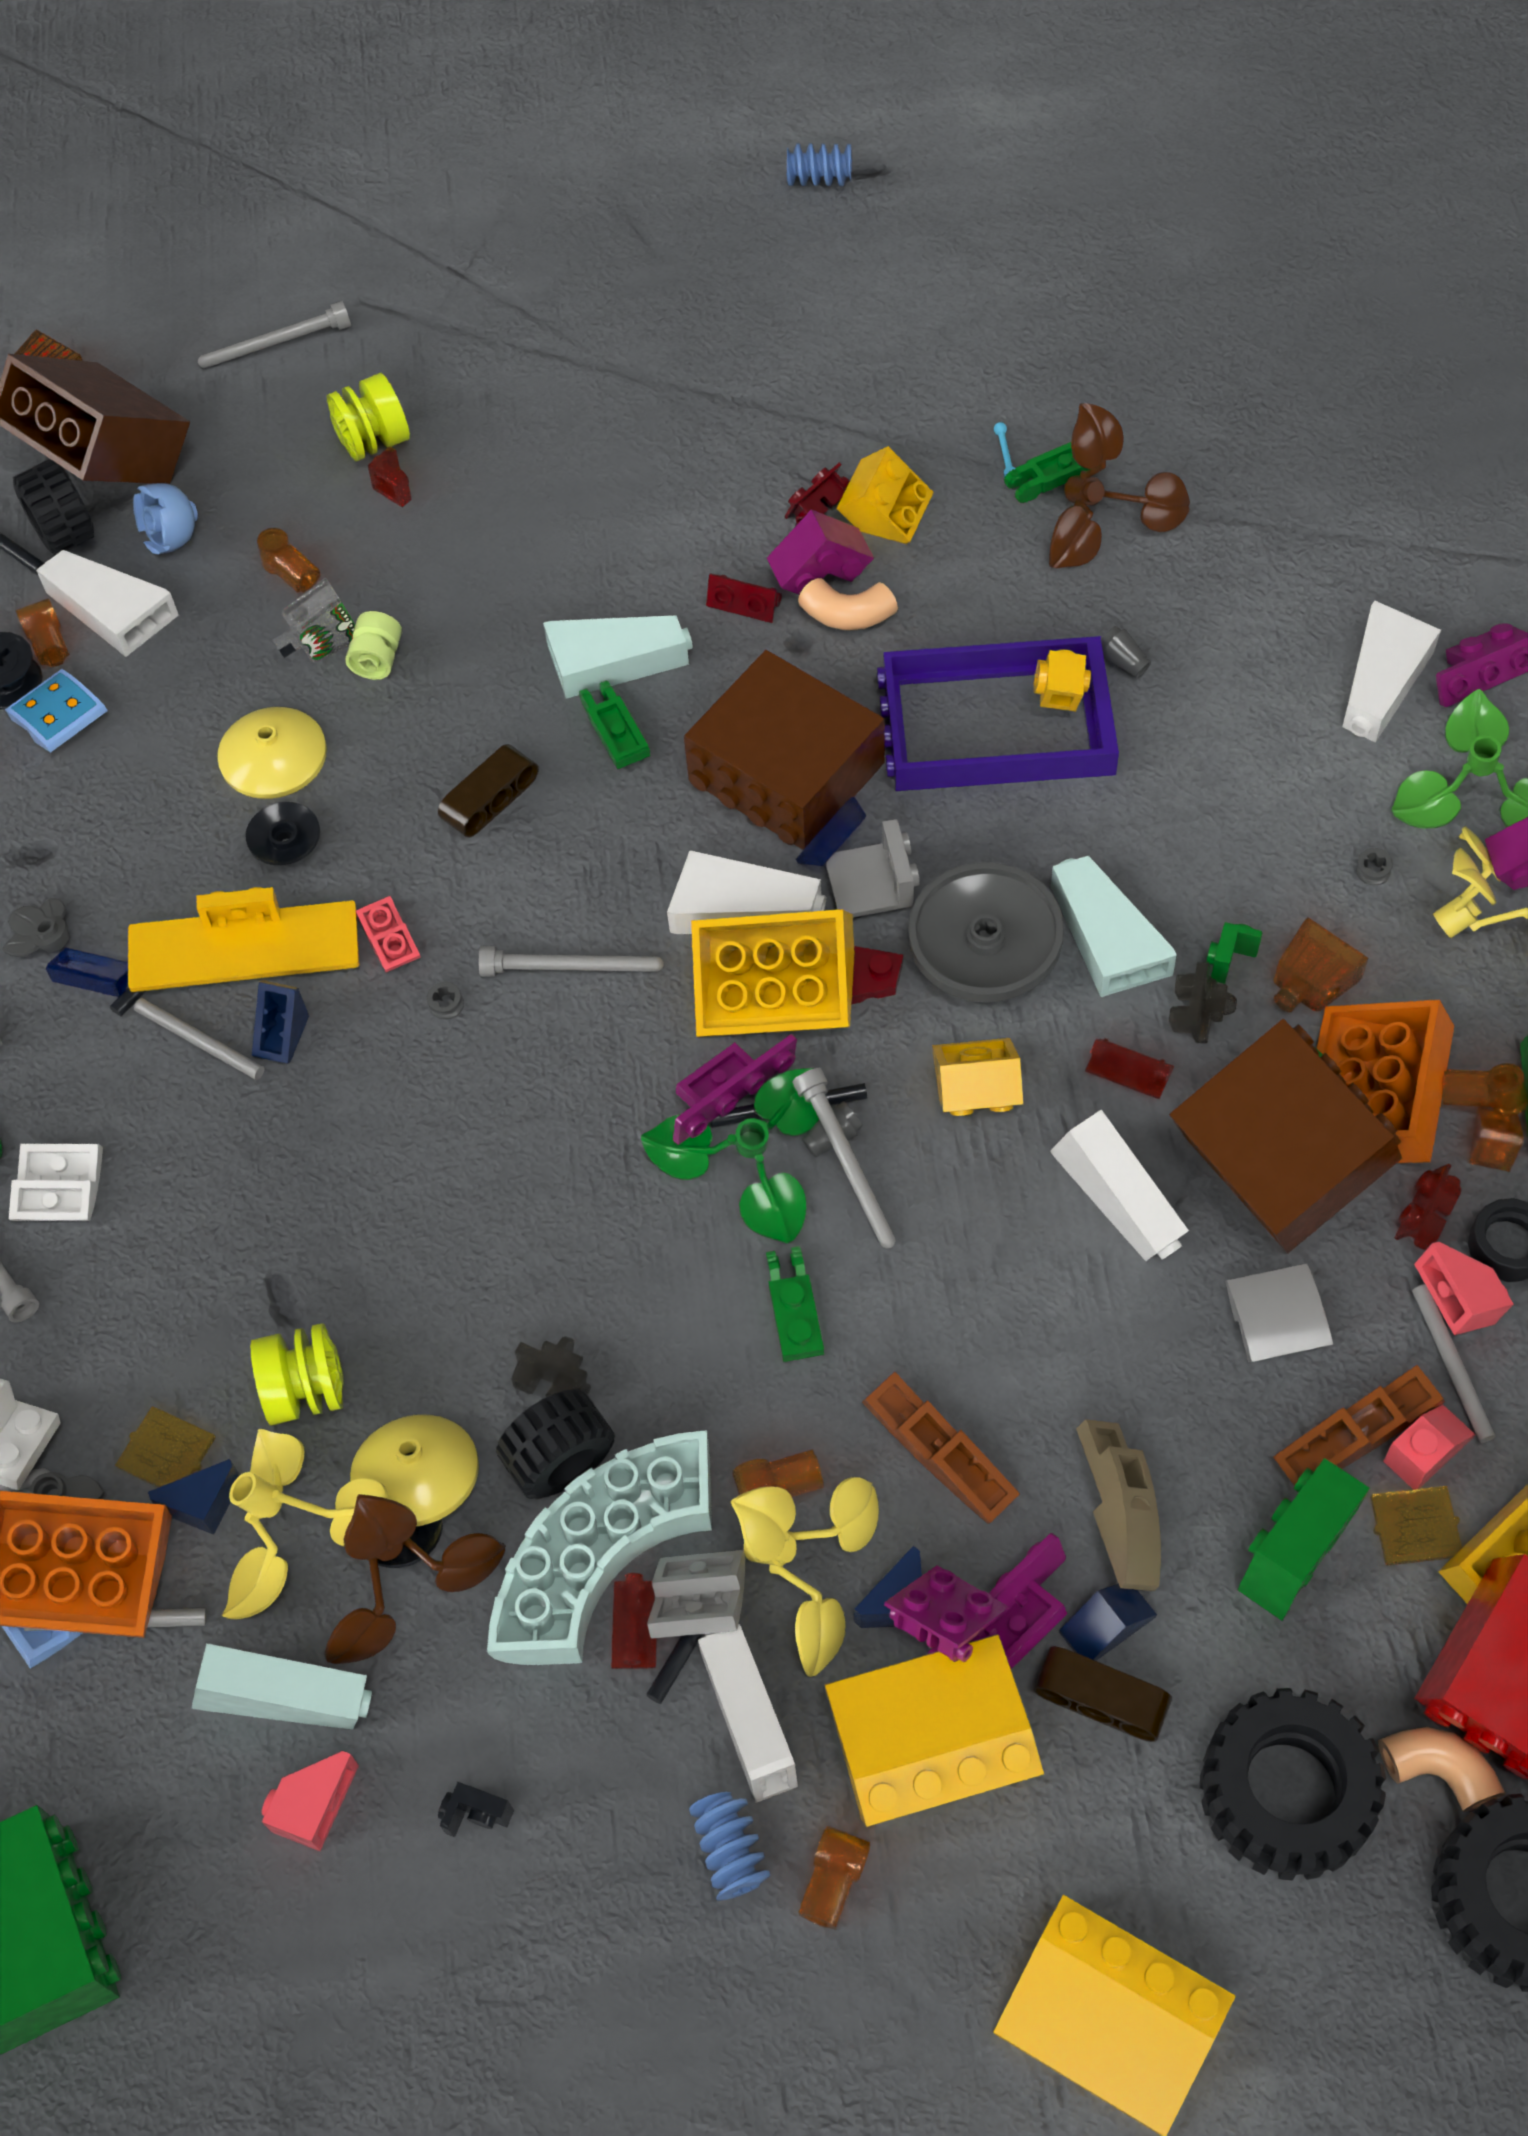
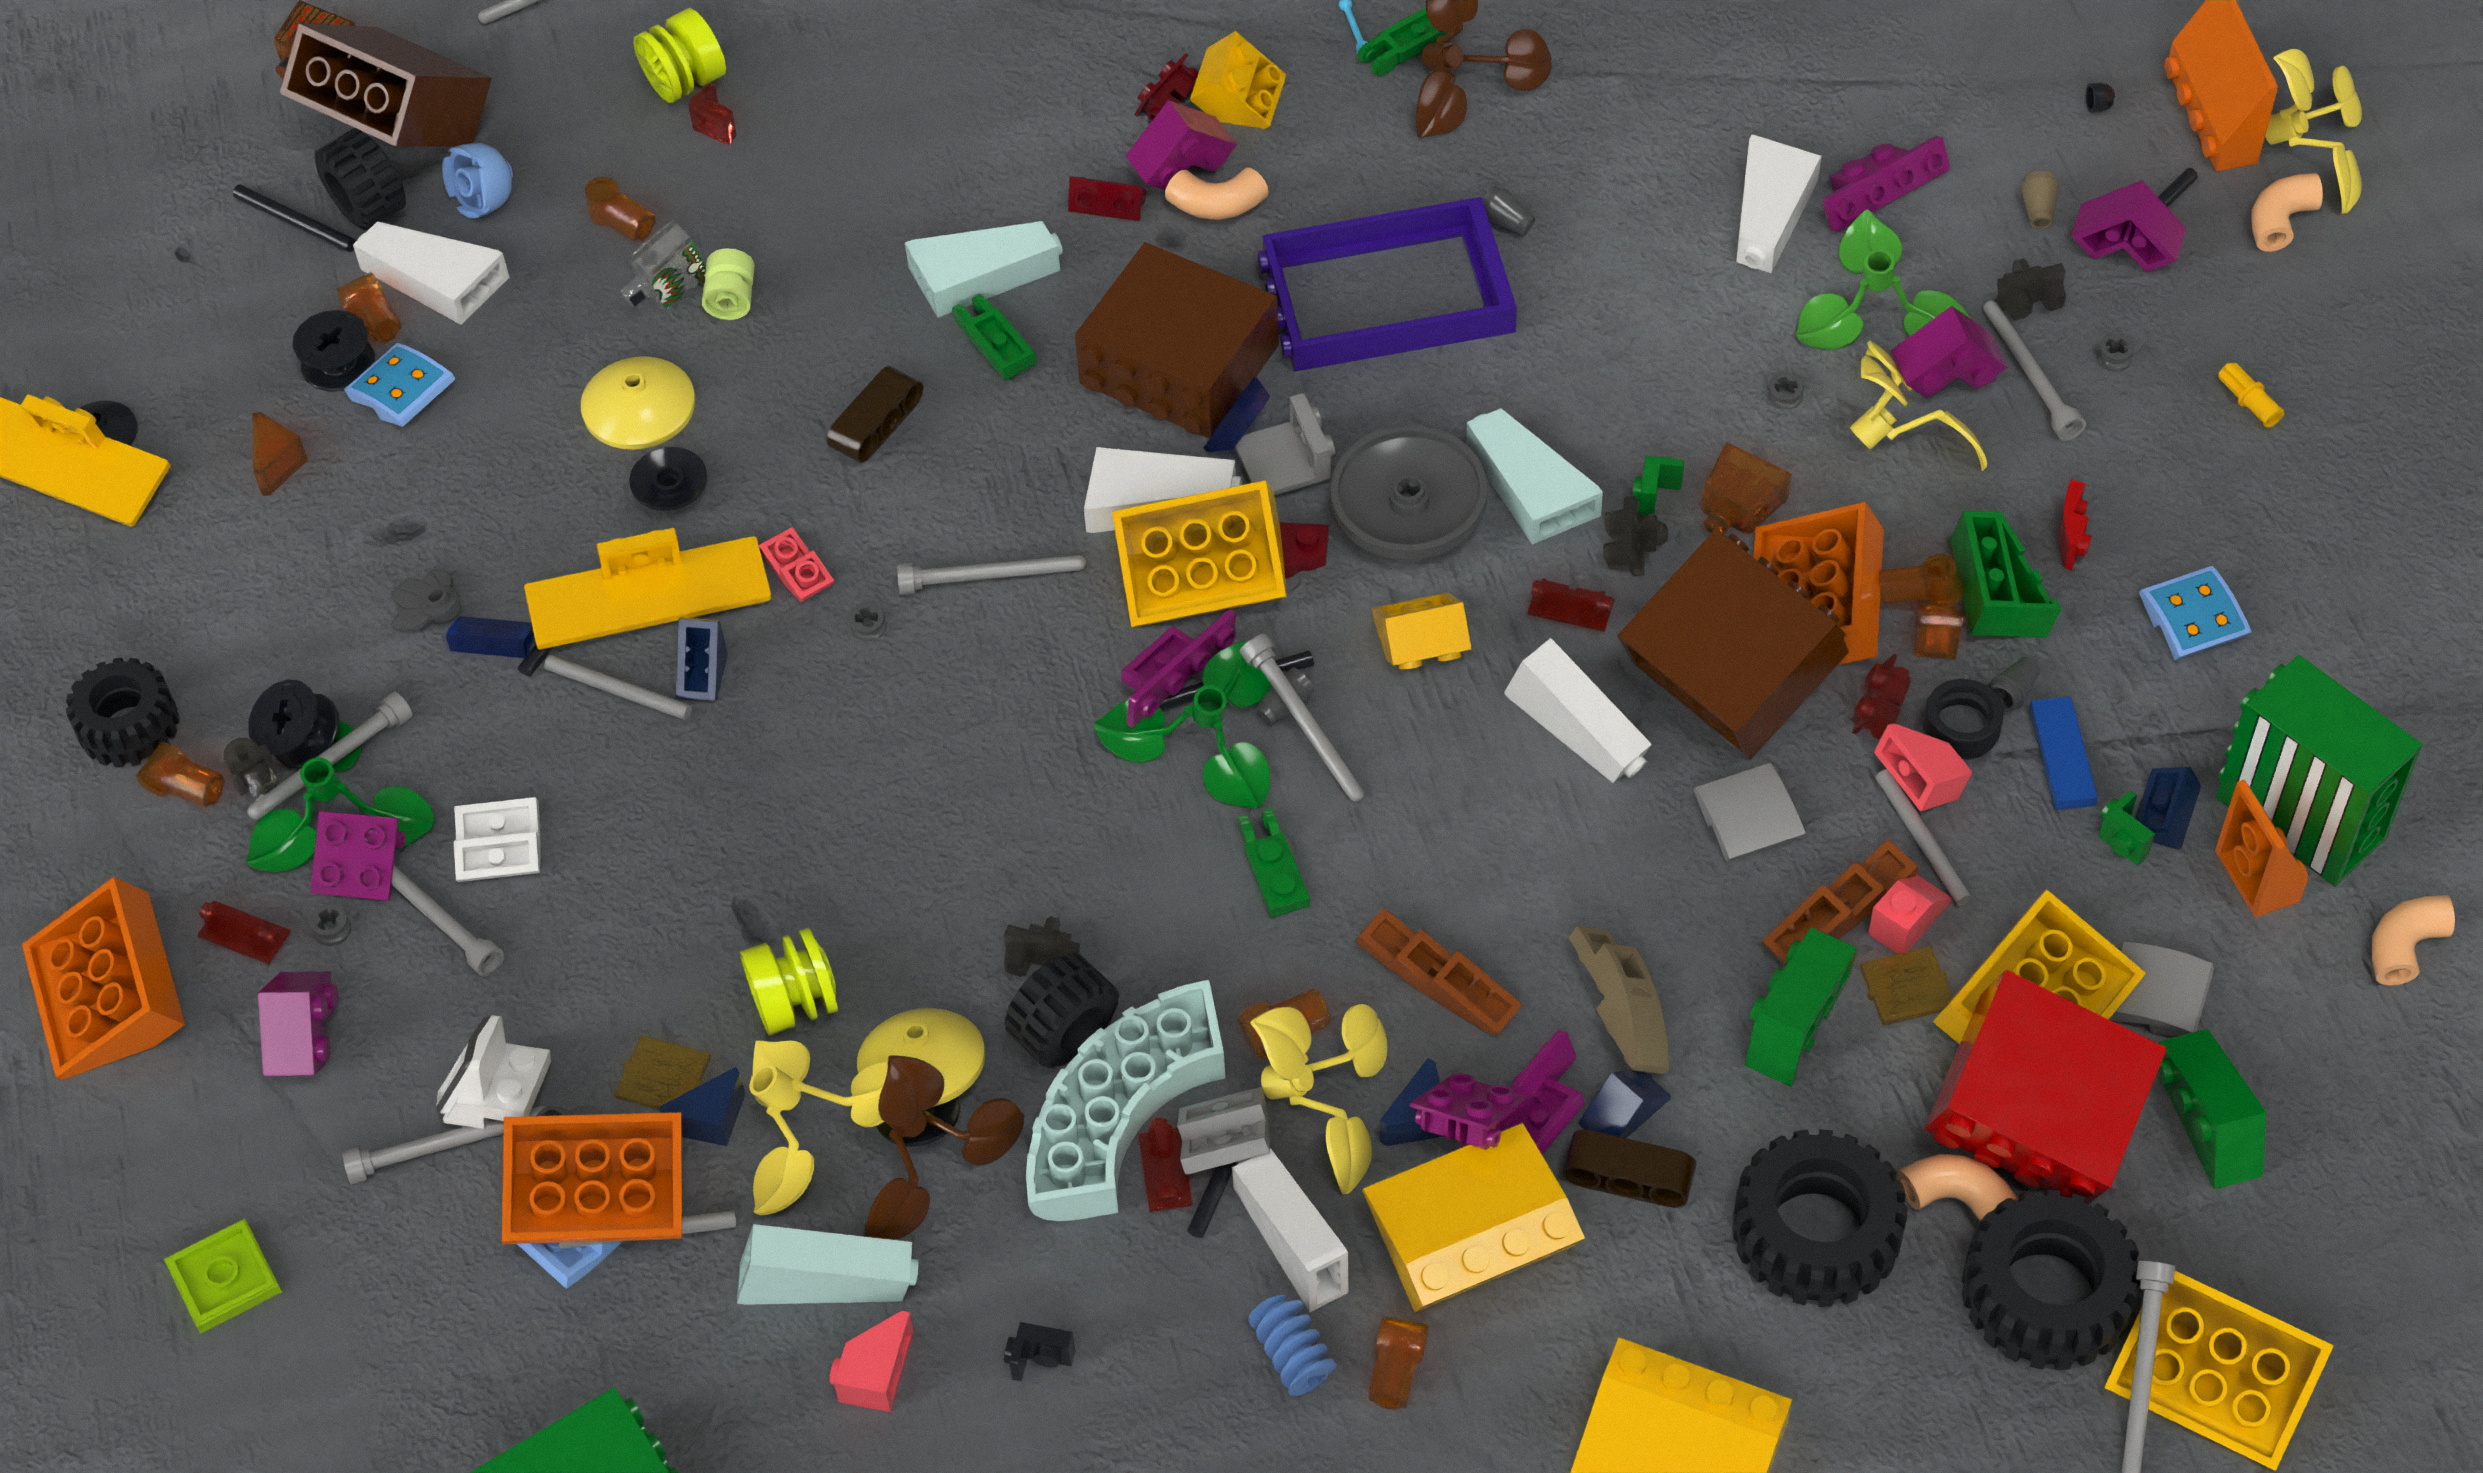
camera: 10 degrees left, 5 degrees down
yellow brick [1033,650,1091,712] -> none

